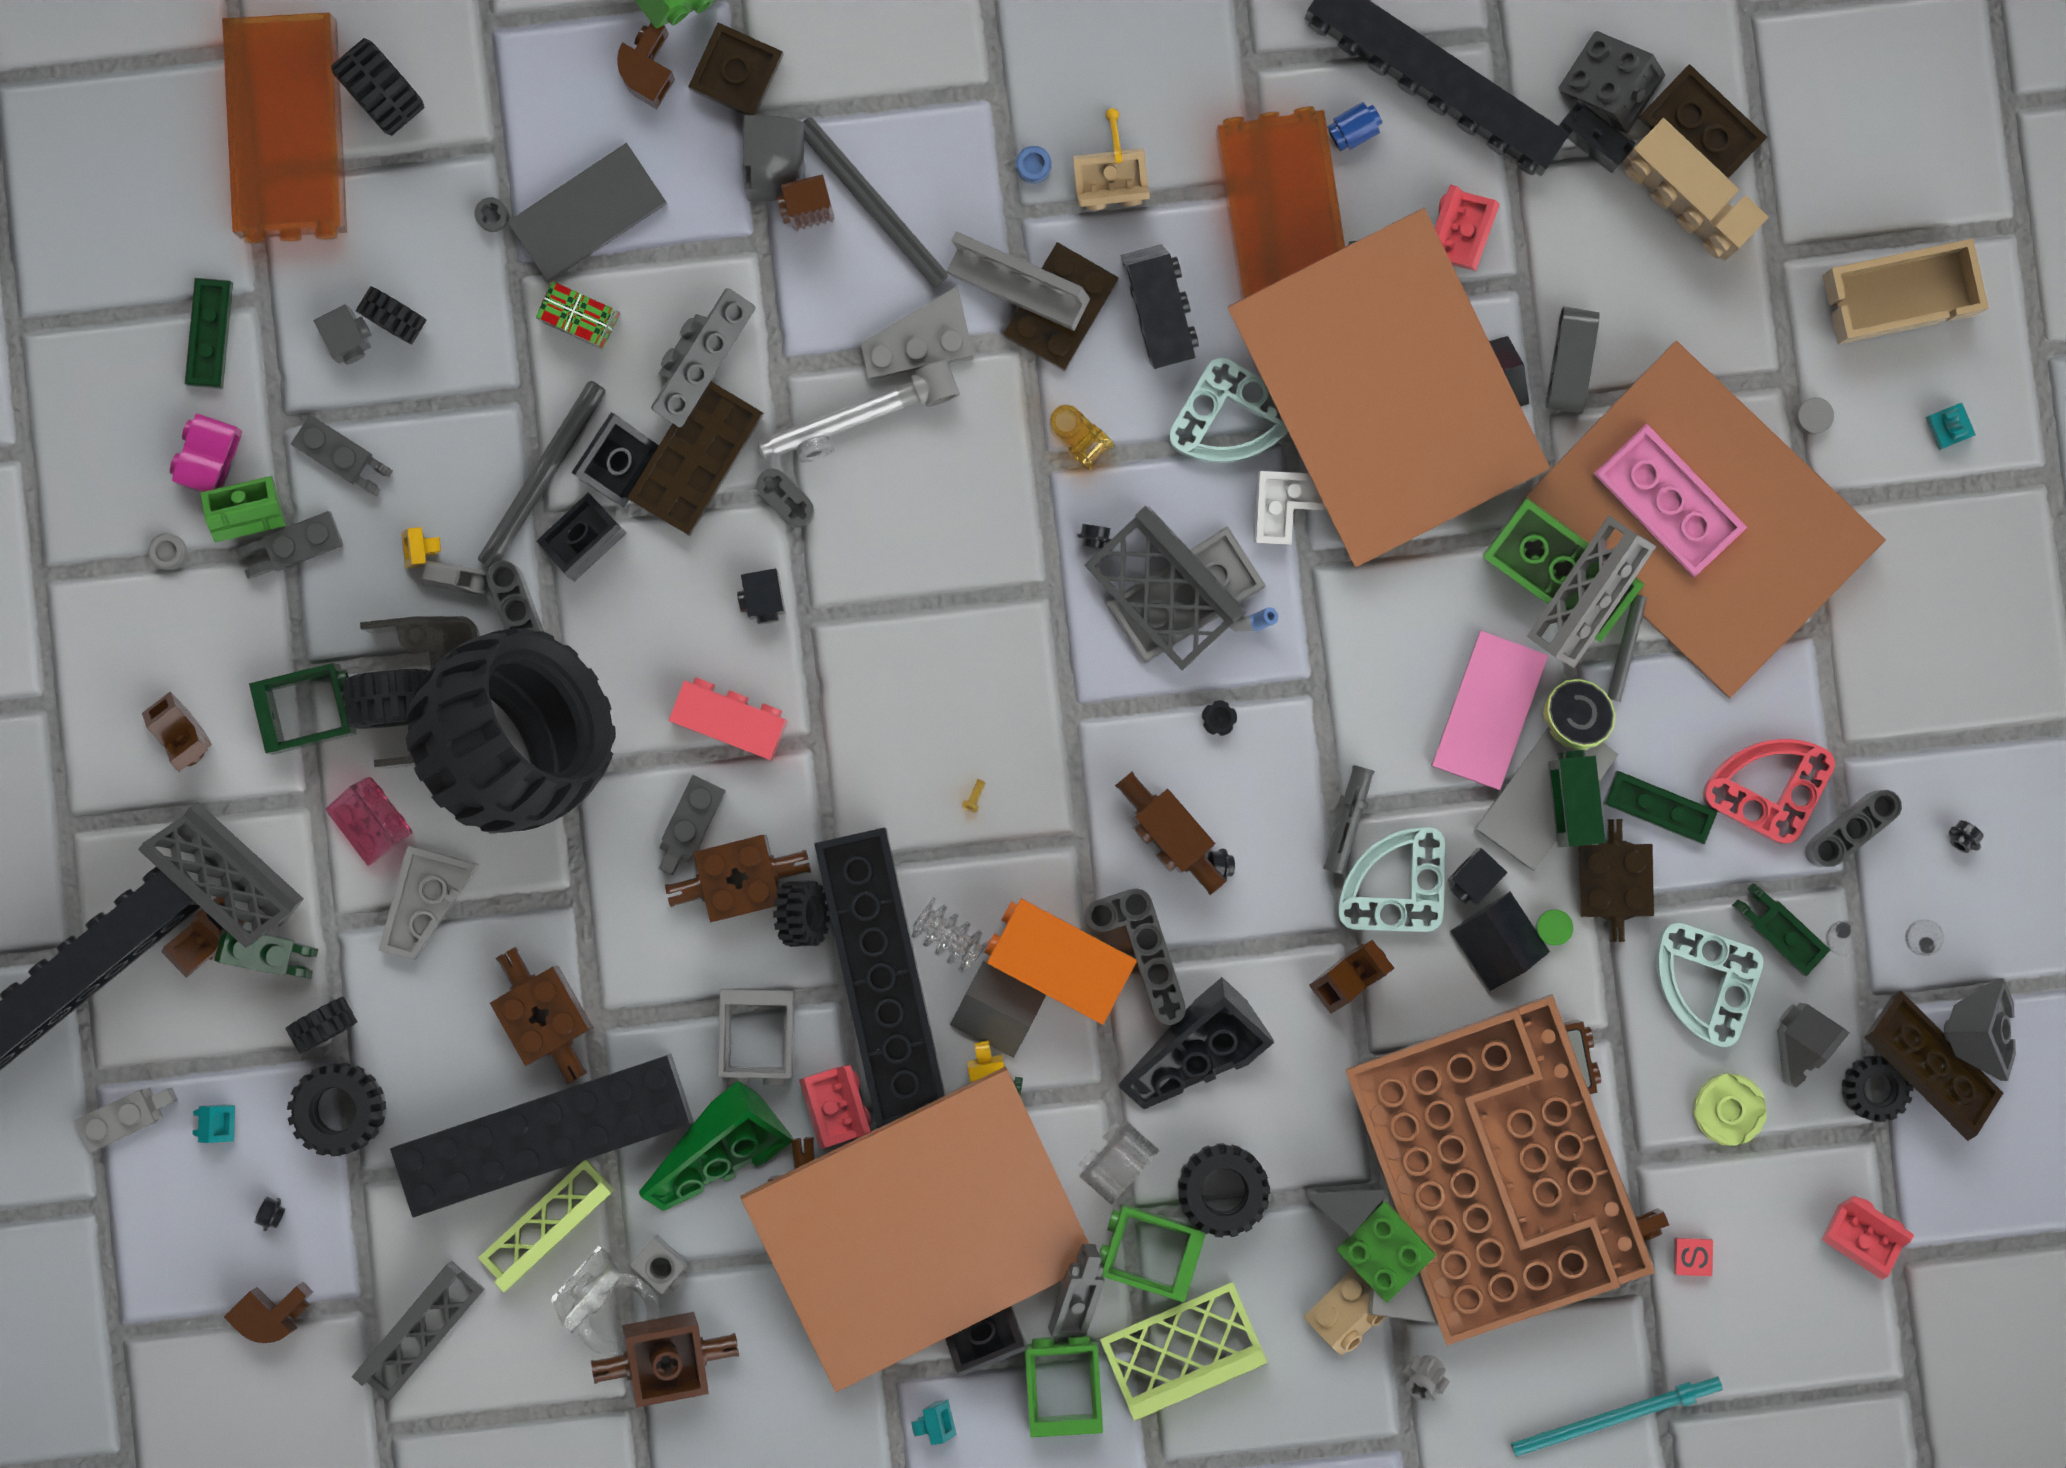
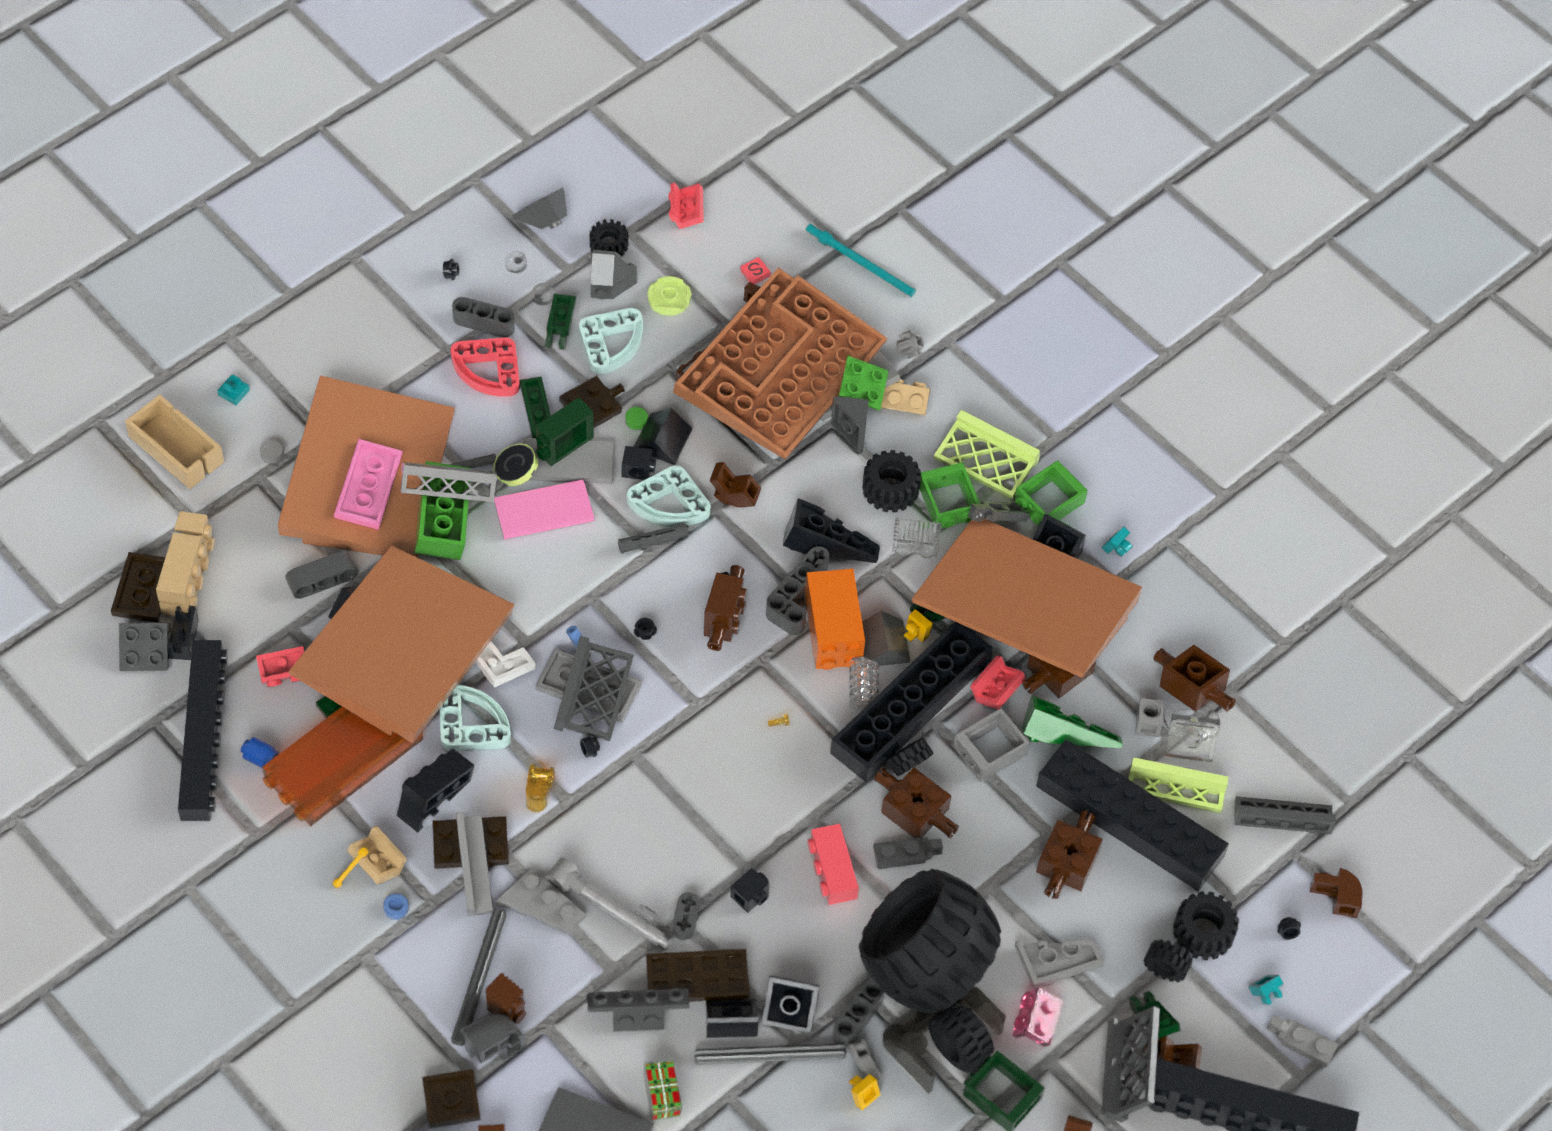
camera: 125 degrees left, 30 degrees down
dark brown plate [1864,991,2003,1141] -> none

